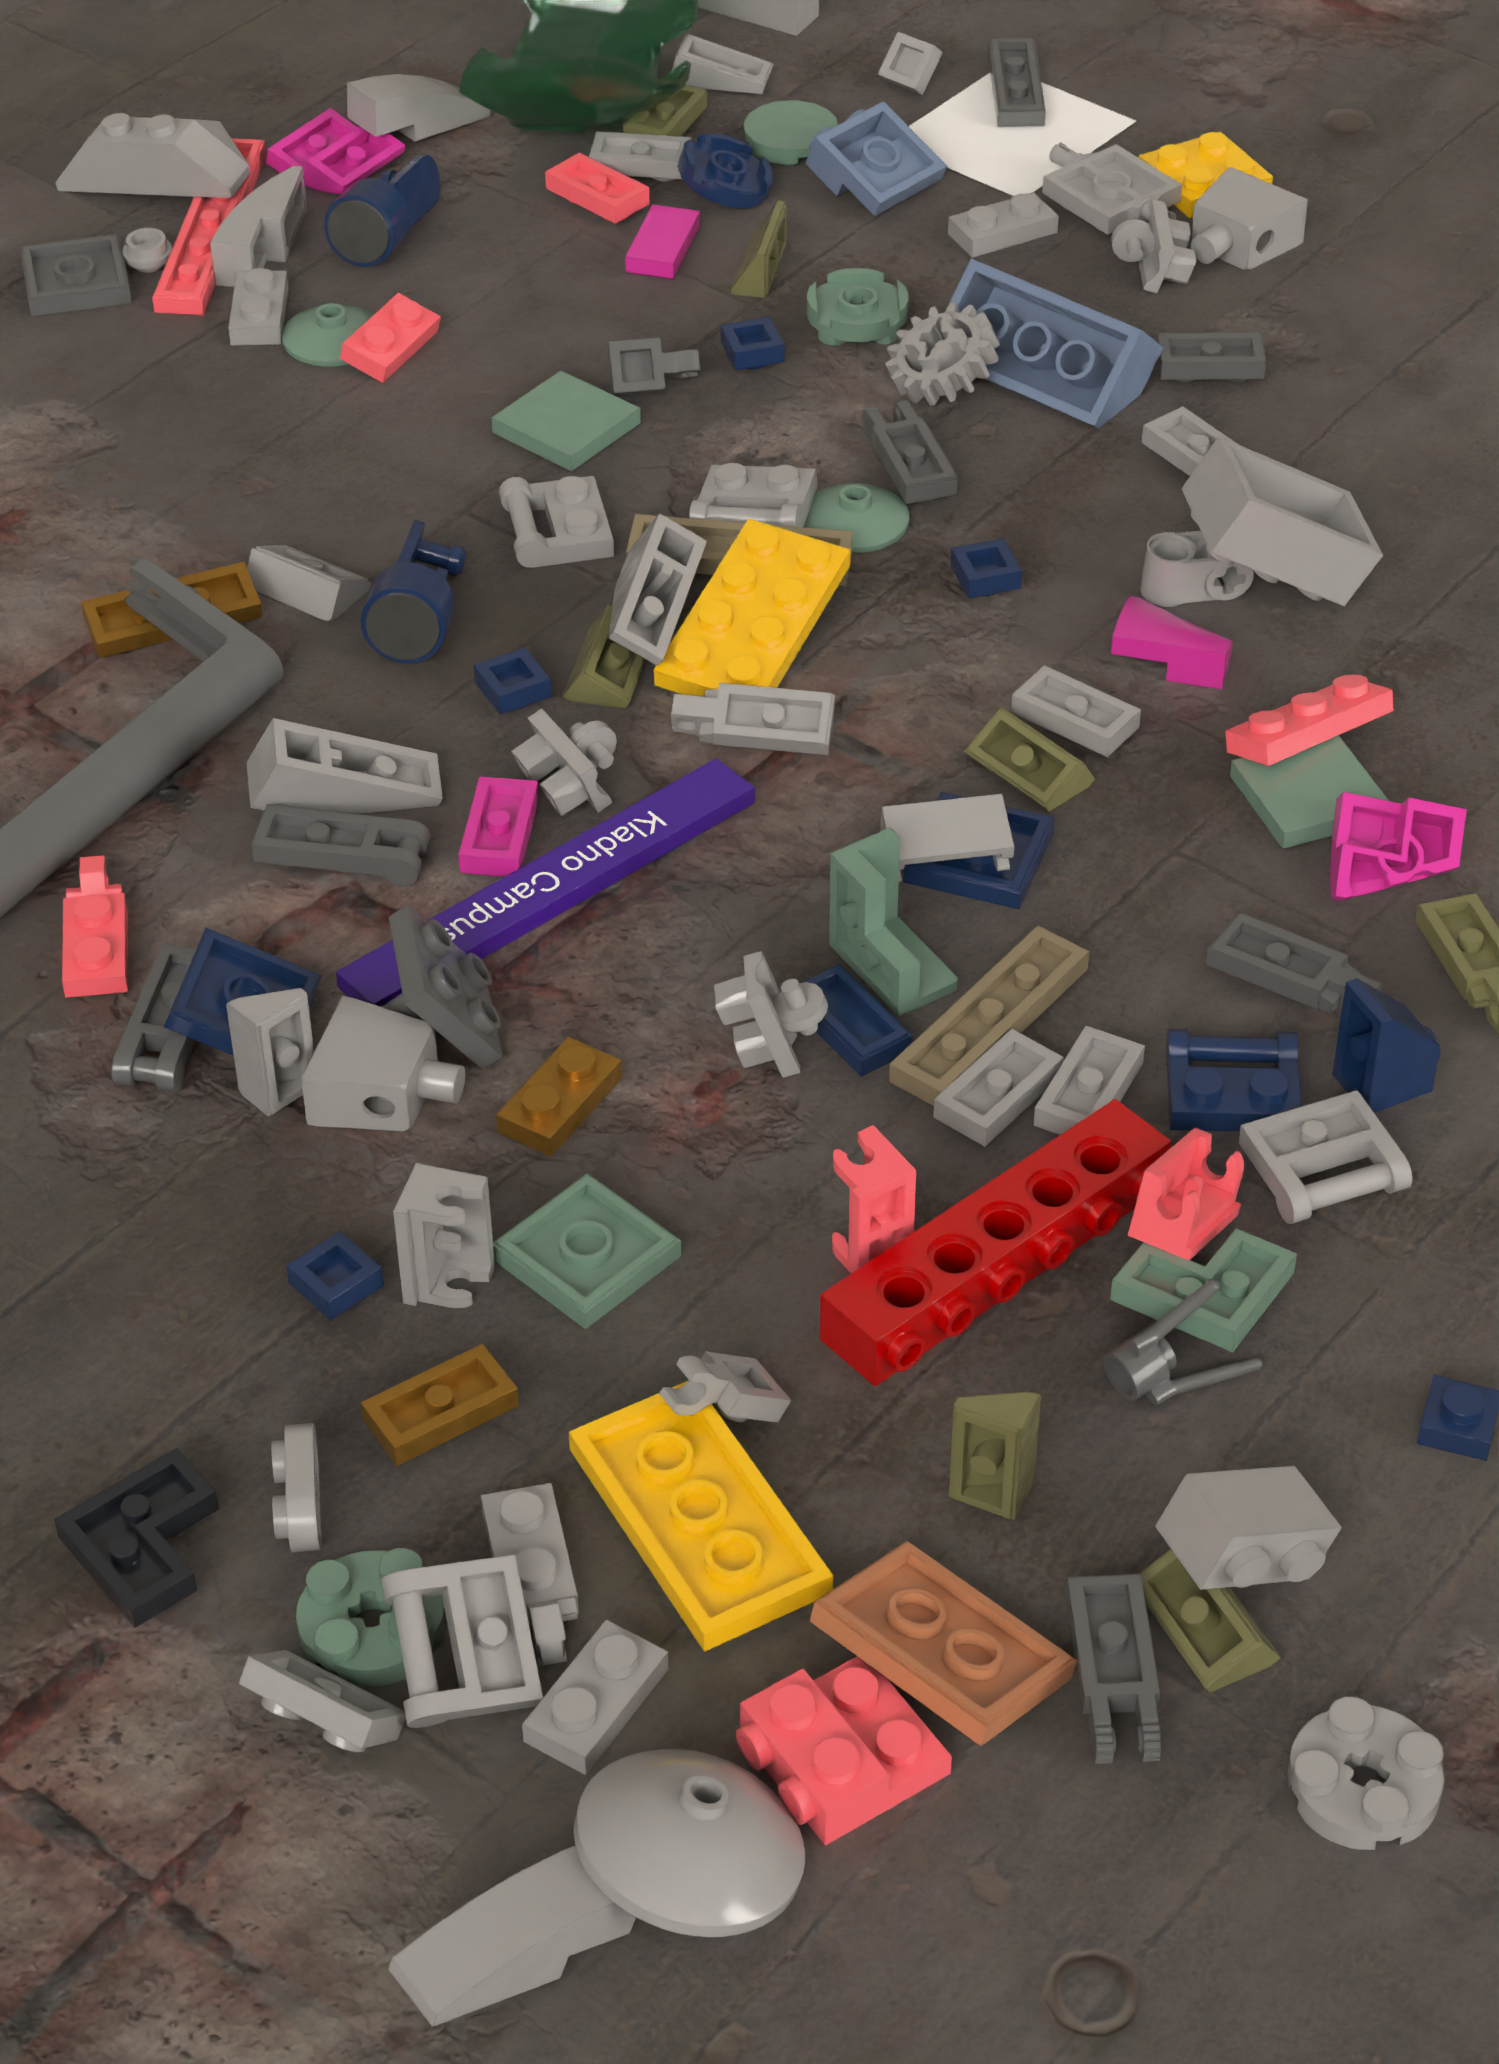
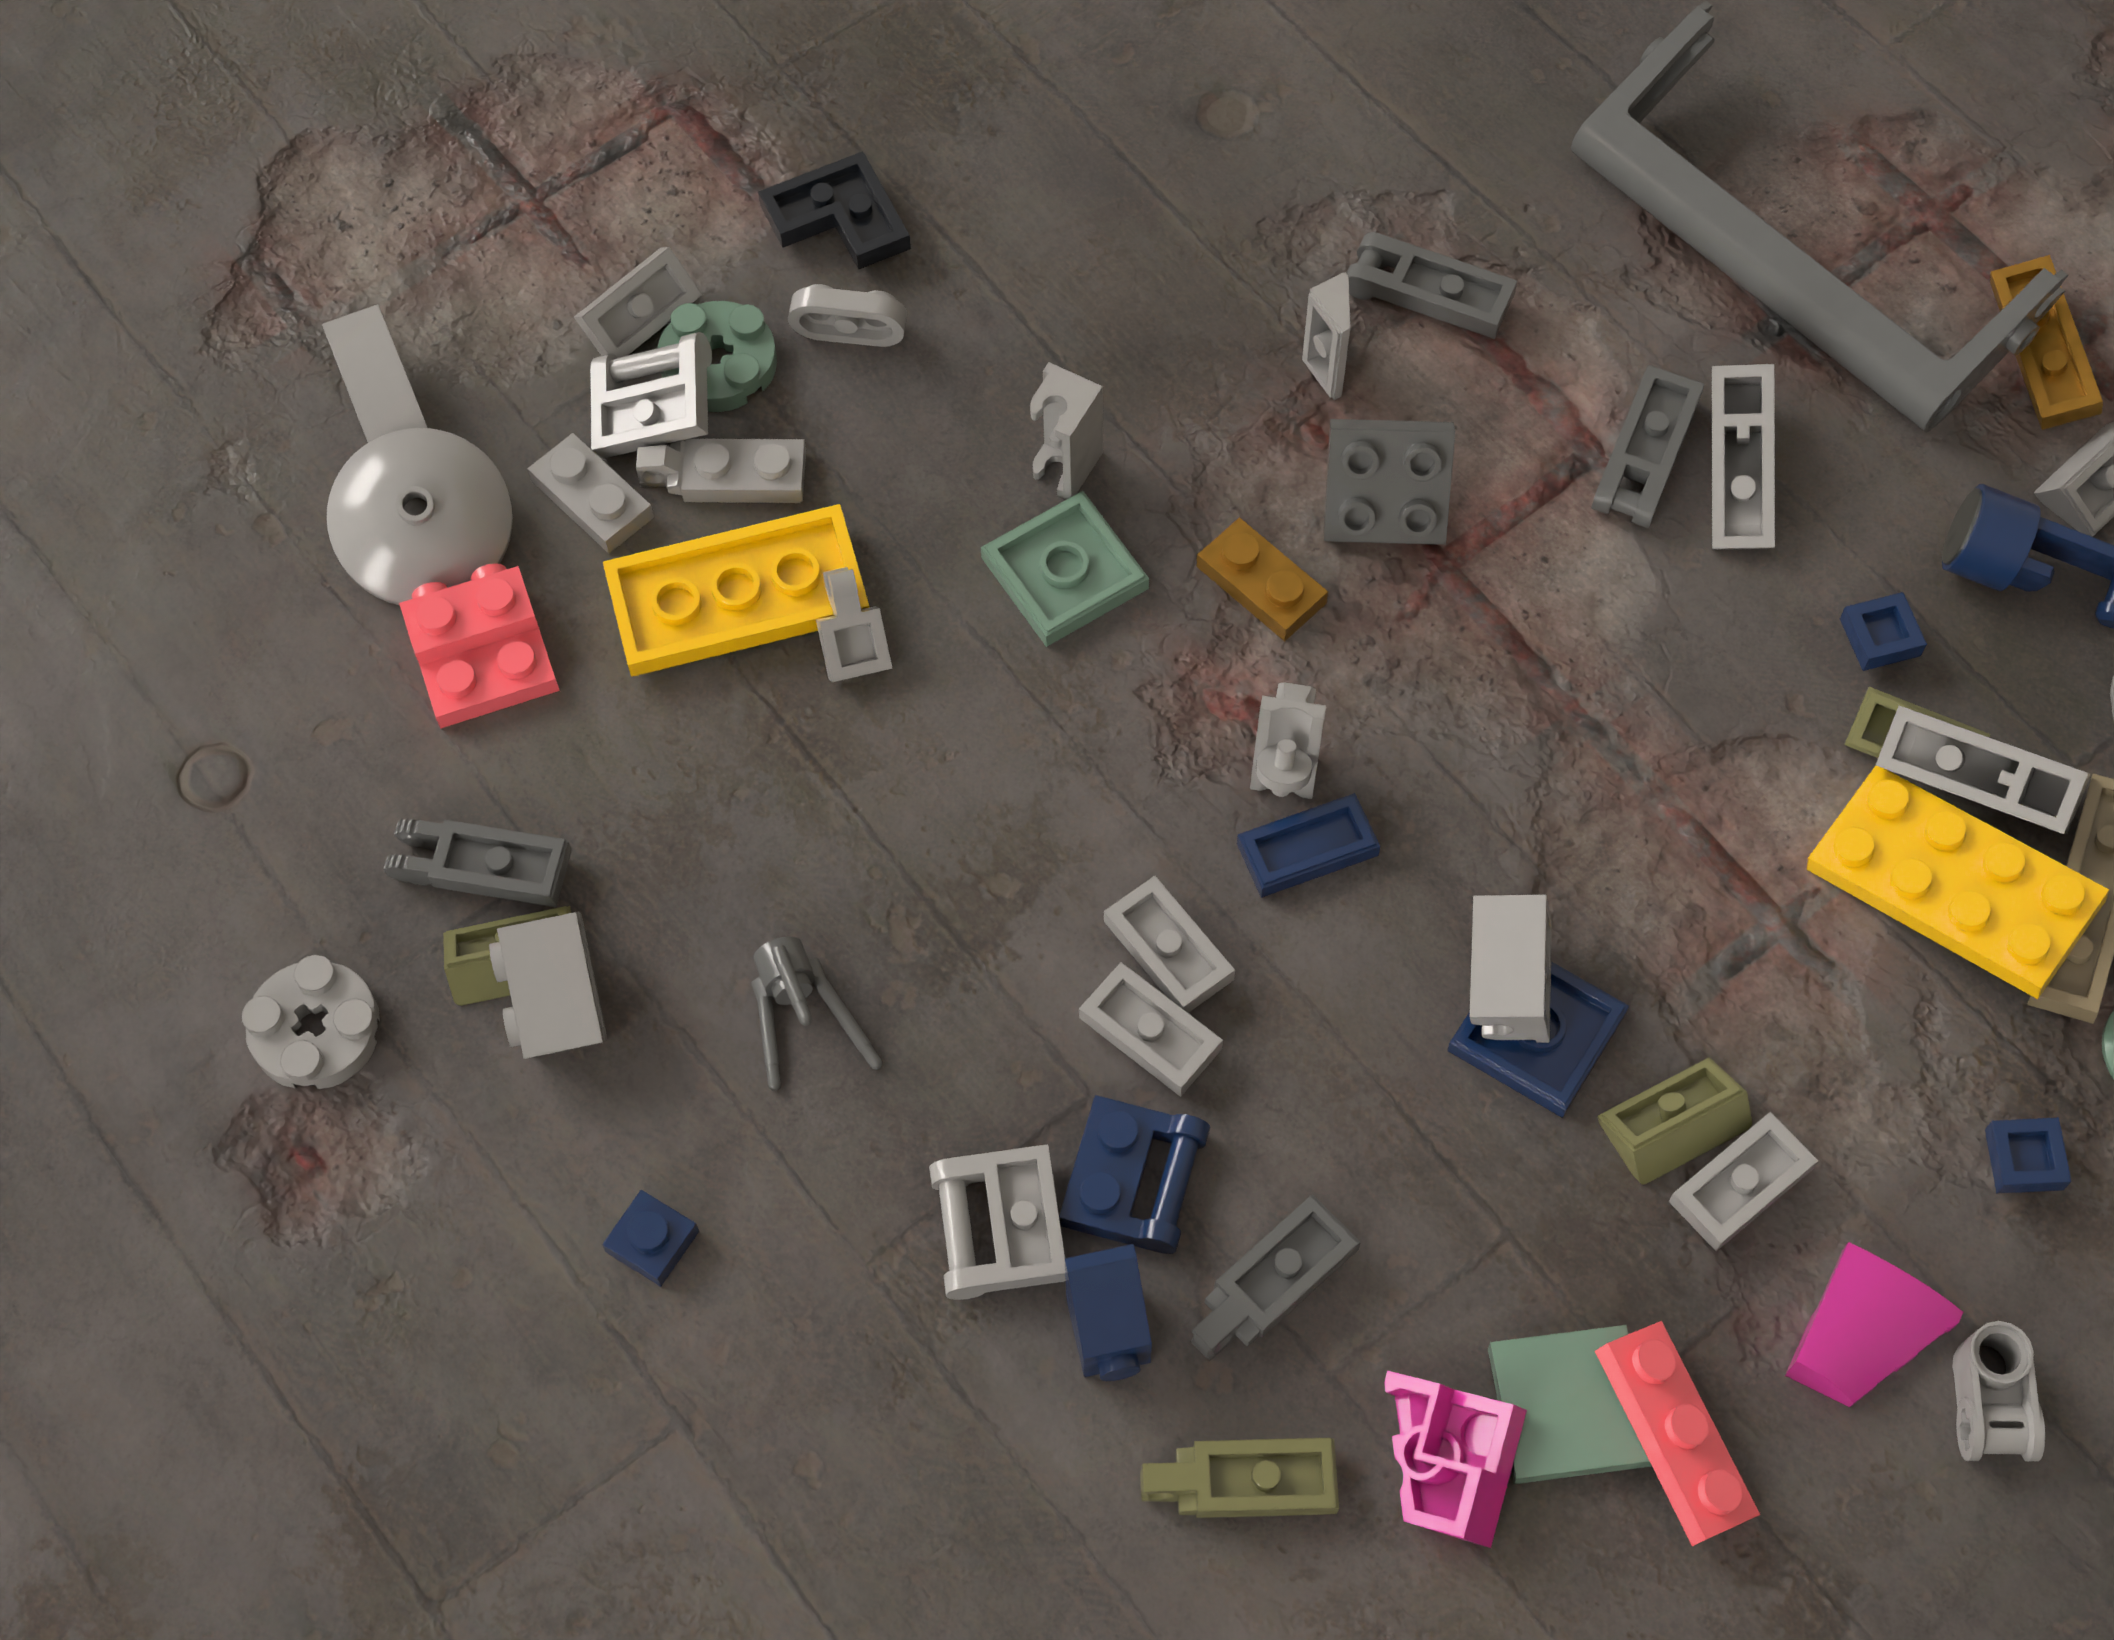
camera: 105 degrees right, 20 degrees up
coral hinge [62,855,128,998] -> none
dark blue tile [164,927,322,1056] -> none
dark blue plate [286,1231,384,1320] -> none
light grey torso [301,996,465,1131] -> none
dark purple tile [336,758,755,1006] -> none
pearl gold plate [360,1343,519,1466] -> none
dark pink plate [458,776,539,877] -> none
light grey hips [511,708,617,817] -> none
light grey hinge [671,683,835,755] -> none
nougat tile [810,1541,1077,1746] -> none
red brick [820,1099,1172,1387] -> none
sand green panel [829,828,958,1017] -> none
coral hinge [832,1125,916,1274] -> none
dark tan plate [889,925,1089,1106] -> none
olive slope [949,1392,1041,1520] -> none
sand green plate [1110,1228,1297,1352] -> none
coral hinge [1128,1128,1244,1260] -> none
light grey piece [1181,436,1383,606] -> none

